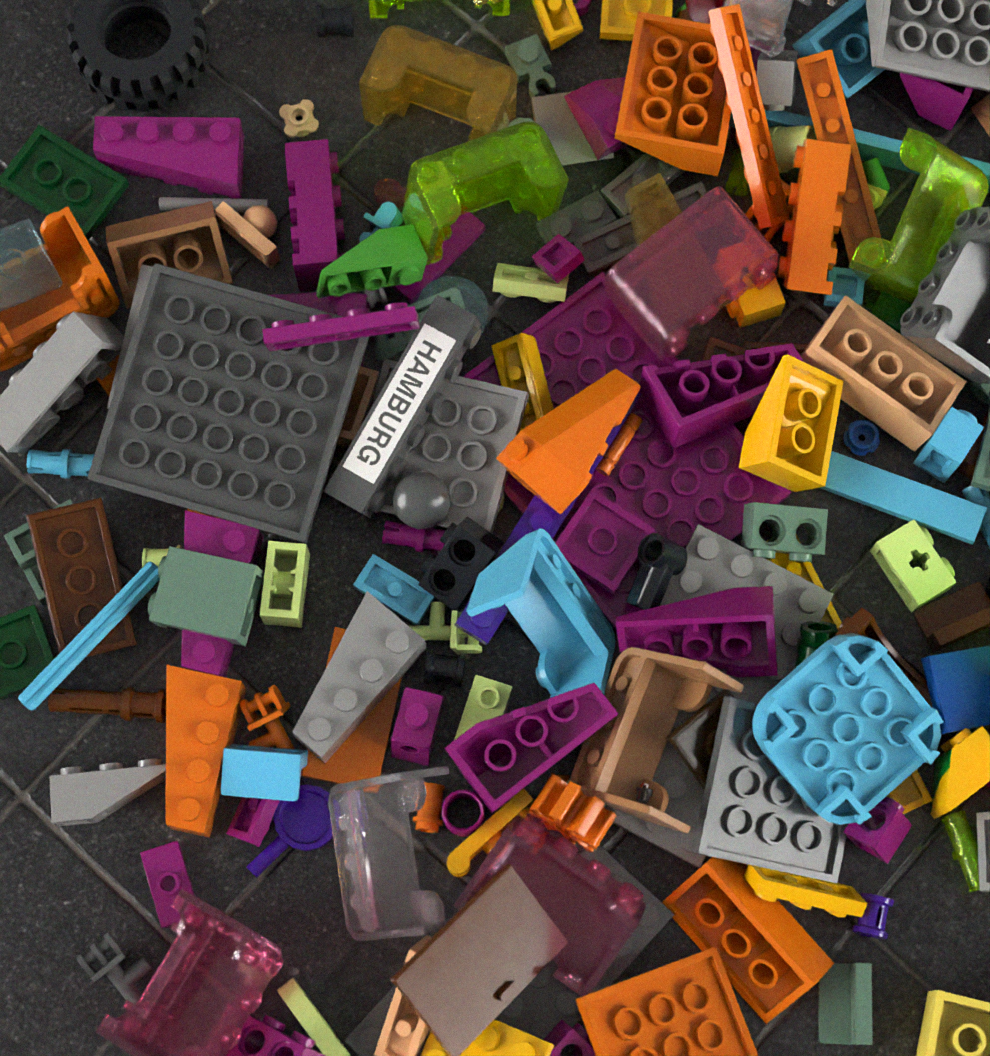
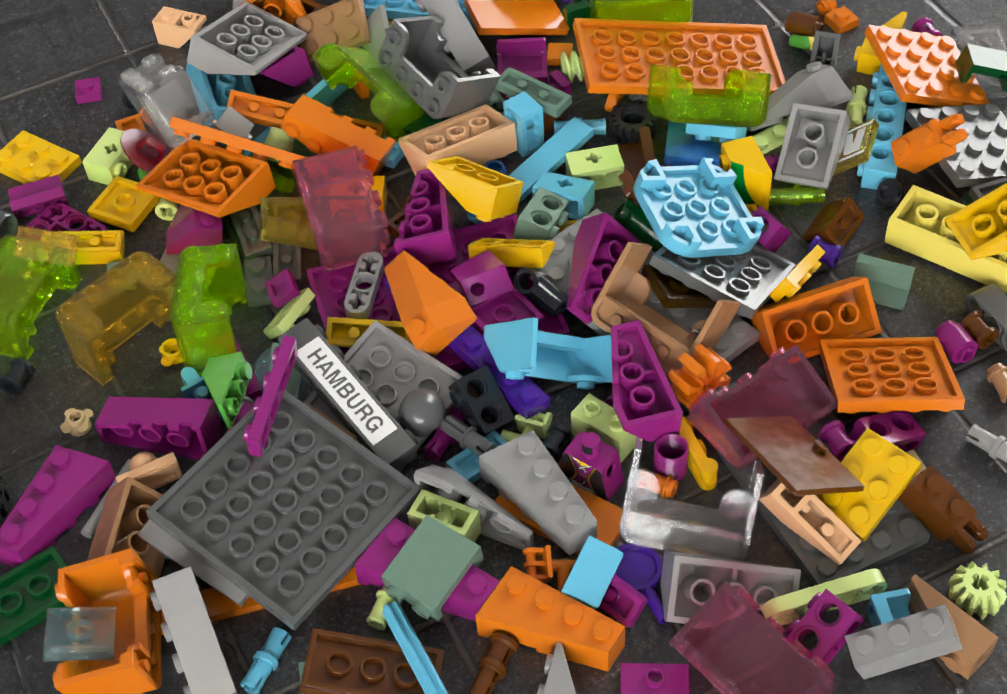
camera: 65 degrees left, 25 degrees down
piece [374,178,411,207] -> none
none -> light grey beam [344,251,384,319]
none -> light grey wedge [413,464,534,550]
none -> dark grey axle [440,415,497,456]
none -> magenta torso [448,250,514,306]
none -> yellow slope [468,238,555,268]
none -> medium azure brick [532,171,595,220]
none -> light grey wedge [660,551,801,625]
none -> reddish brown panel [802,196,865,247]
none -> magenta bush [818,420,856,462]

